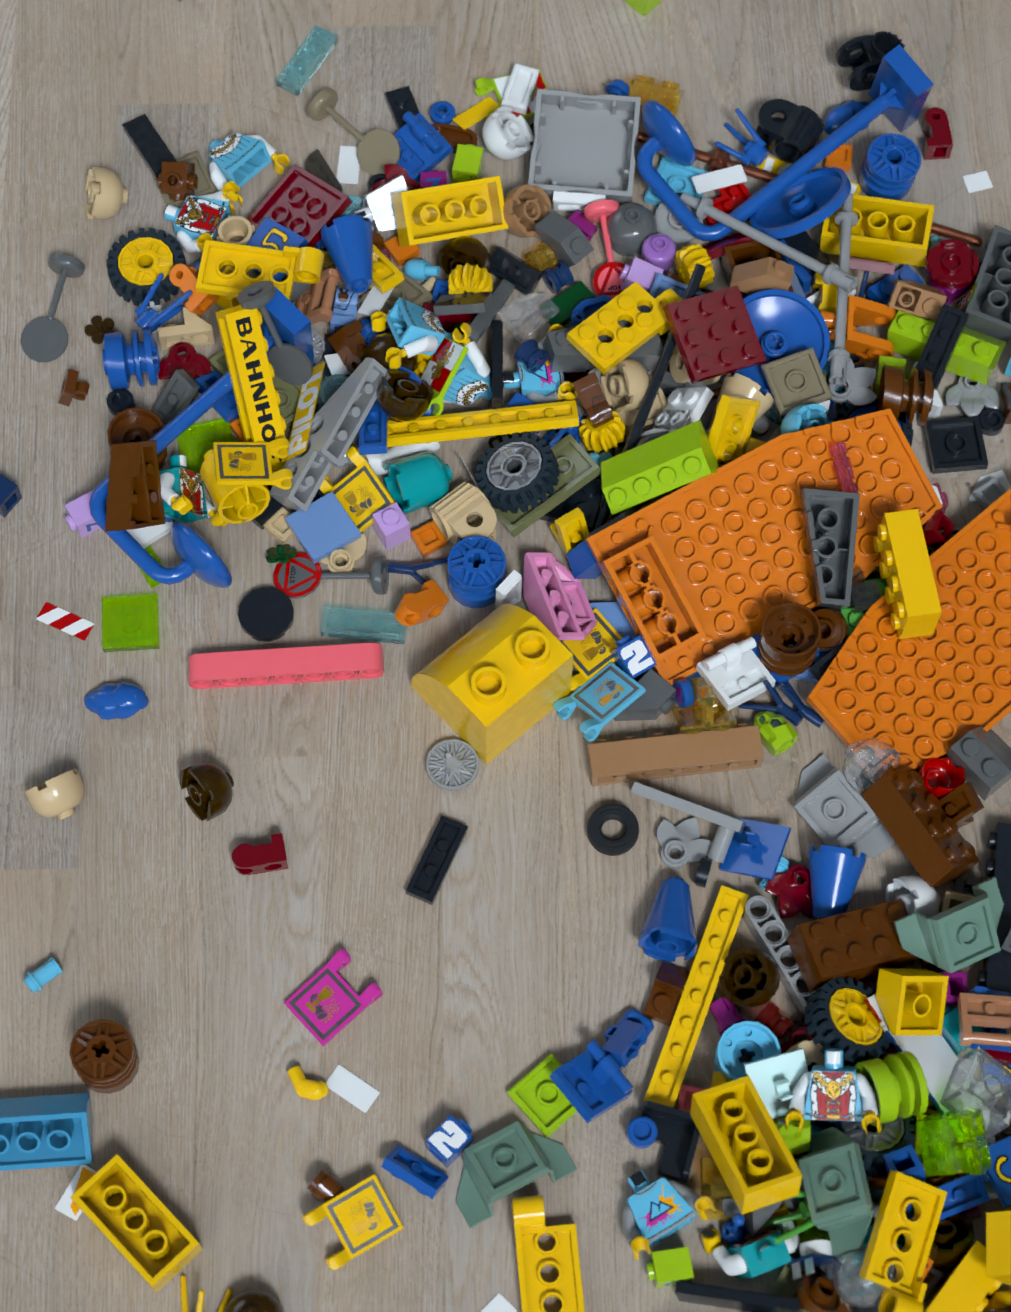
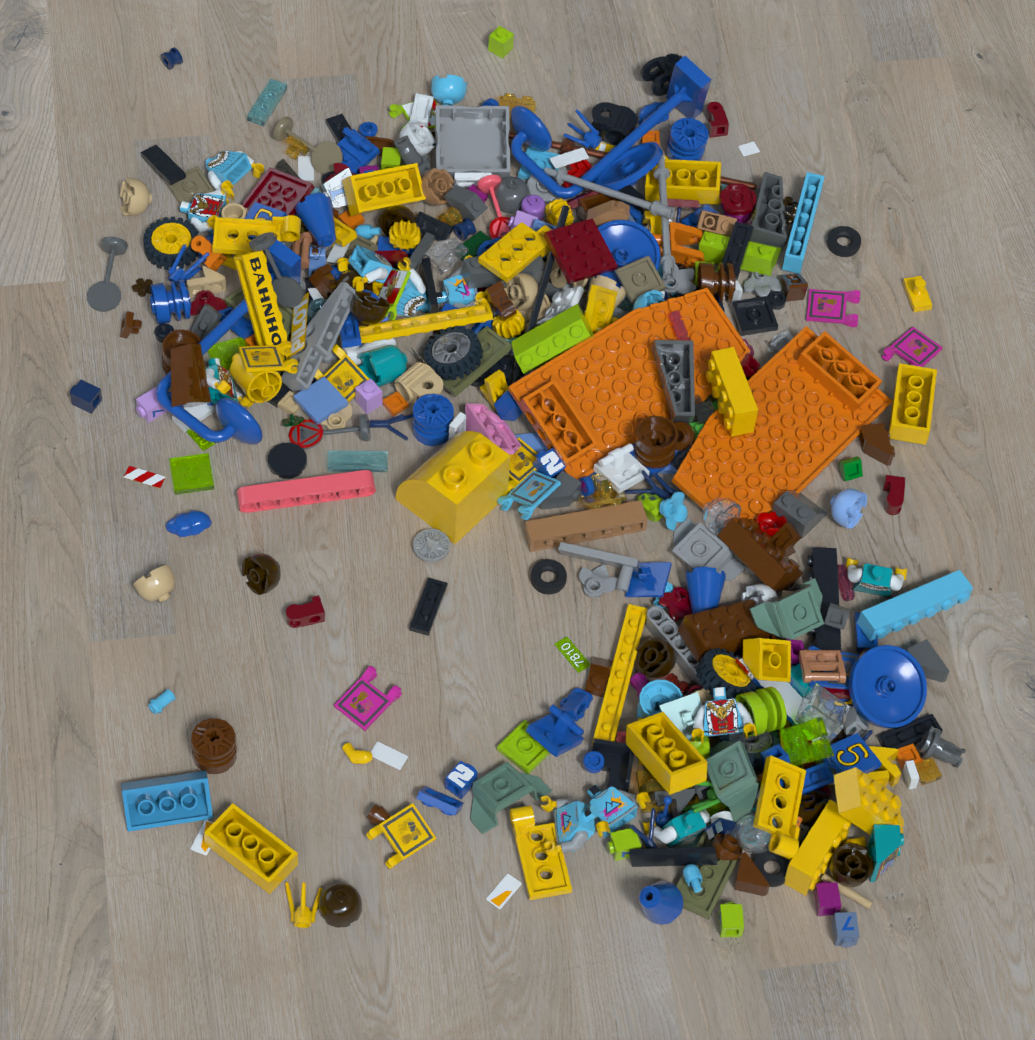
camera: 10 degrees left, 10 degrees down
reddish brown brick [158,162,198,200] -> none
orange leg [394,579,449,626] -> none
dark grey tile [433,292,493,316] -> none
yellow sticker [452,97,501,130] -> none
dark blue wheel [514,339,549,373] -> none
blue cone [638,876,698,962] -> none
black tile [694,857,713,888] -> none
none -> clear yellow tile [285,135,309,160]
none -> dark grey piece [394,135,430,174]
none -> medium azure cylinder [431,75,467,105]
none -> torso [541,796,599,858]
none -> clear neon green sticker [554,636,590,673]
none -> dark blue plant [630,808,657,848]
none -> medium azure plate [660,492,688,531]

